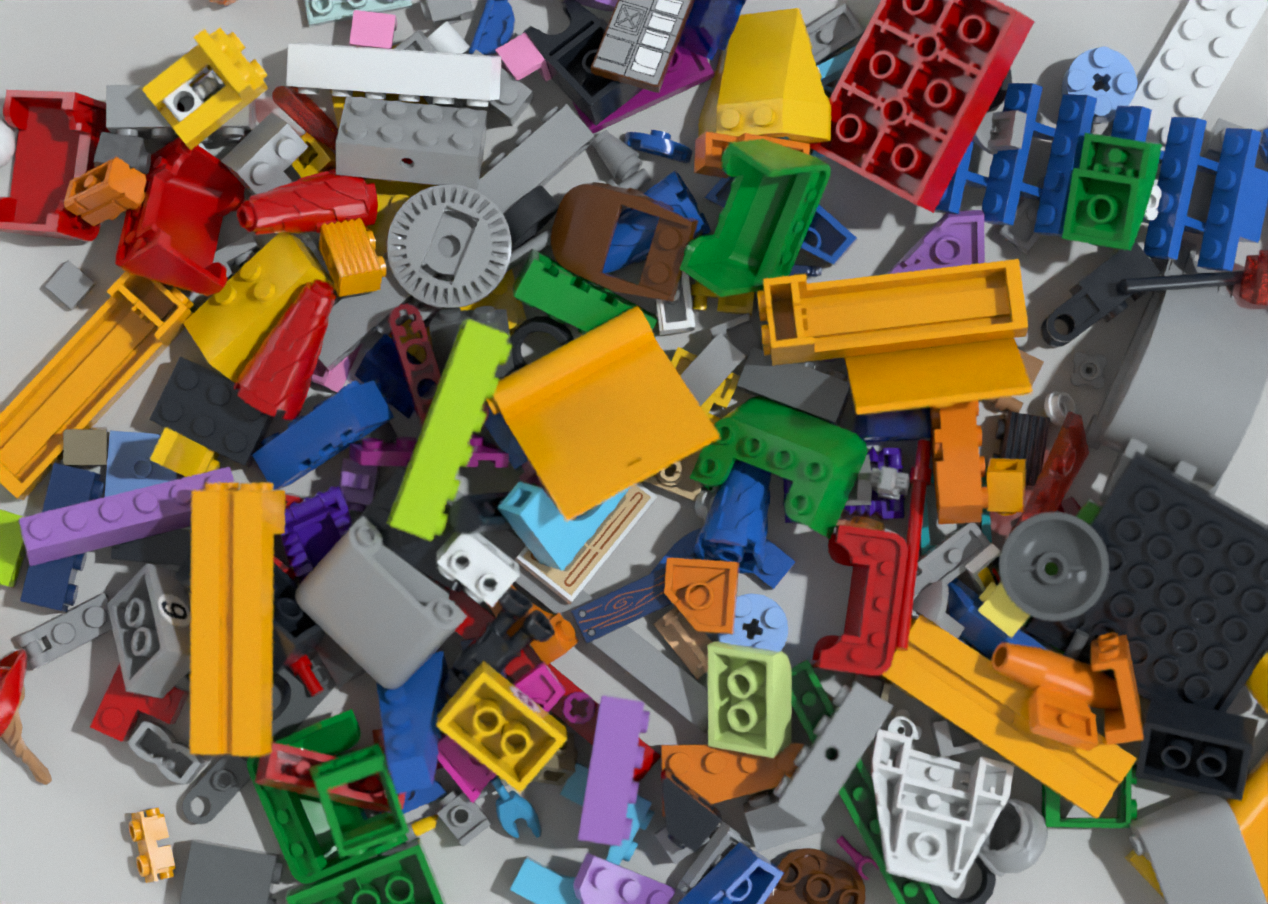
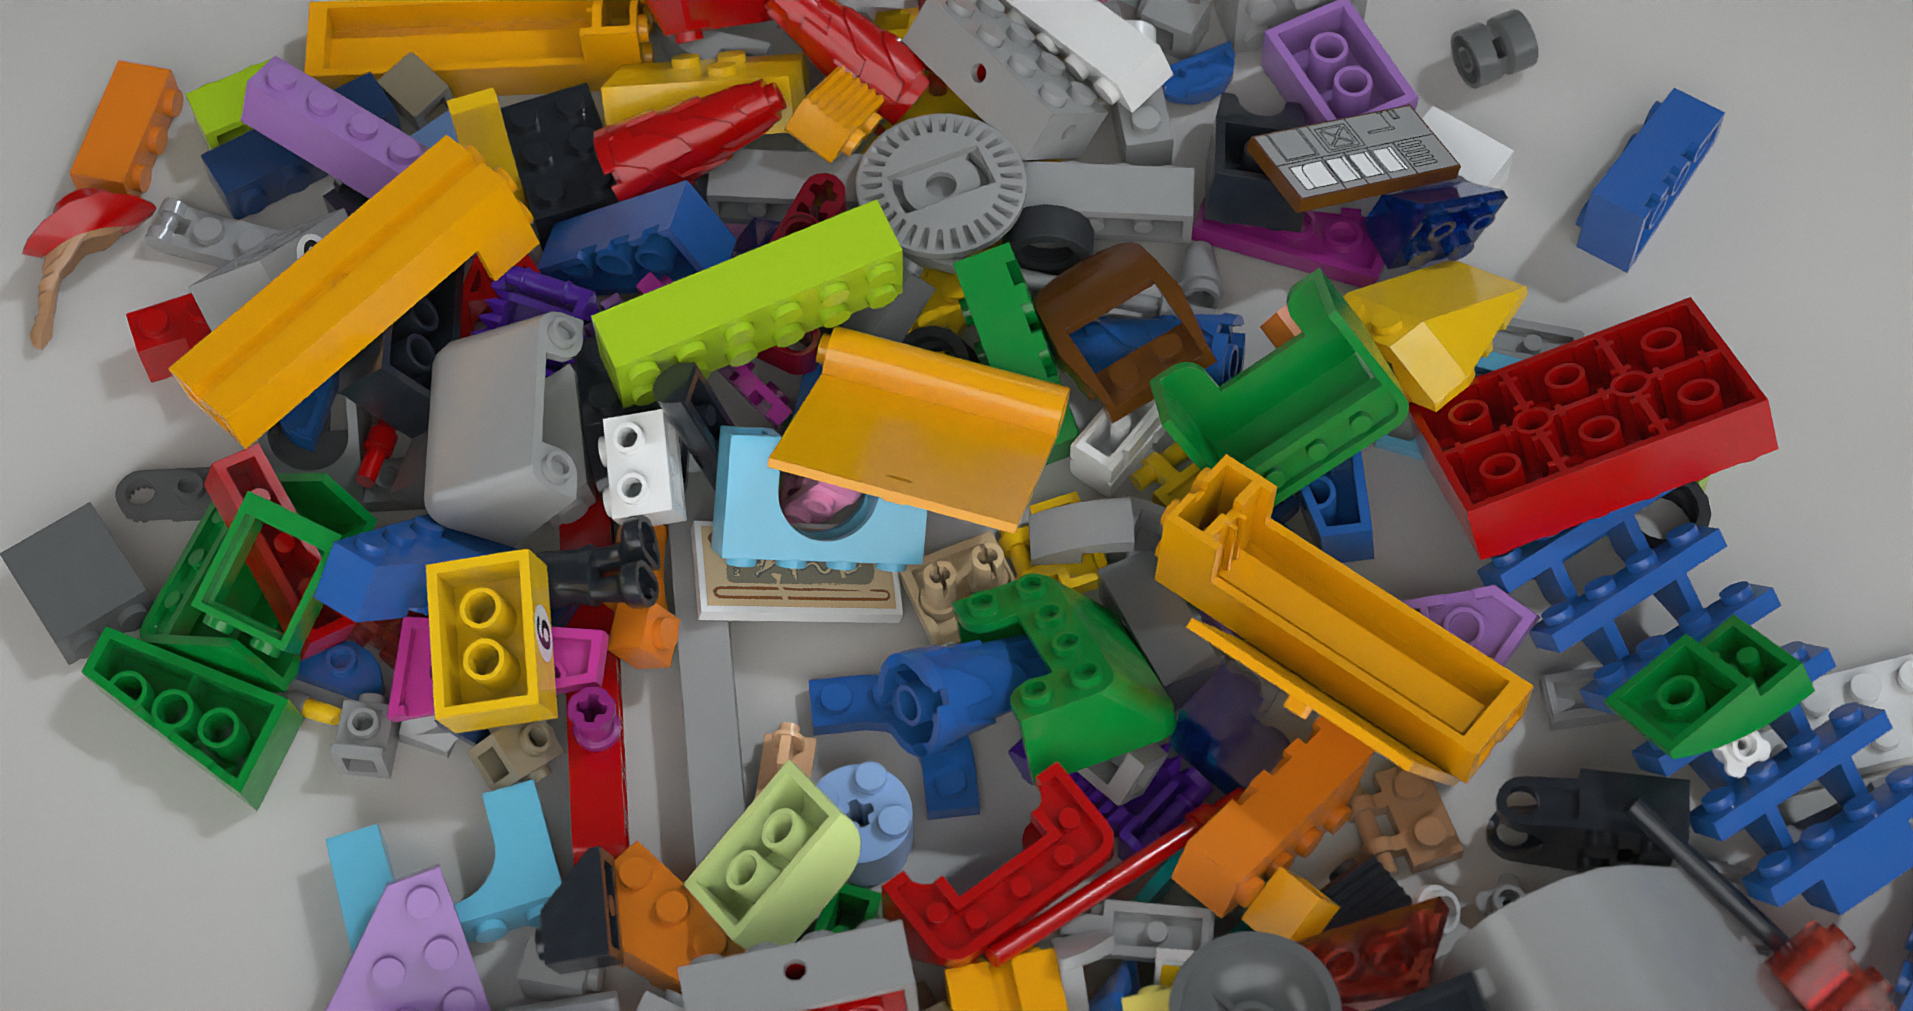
camera: 50 degrees right, 25 degrees down
light grey brick [128,721,205,785] -> none
light orange hinge [129,807,176,883] -> none
dark azure hand [490,776,541,838] -> none
bright pink panel [495,32,552,82] -> none
dark blue tile [571,553,700,644] -> none
medium lavender brick [578,695,650,846] -> none
blue plate [623,130,693,164] -> none
orange plate [664,558,739,635] -> none
light grey hinge [870,467,910,500] -> none
light grey tile [973,110,1027,154] -> none
light blue brick [1062,46,1138,123] -> none

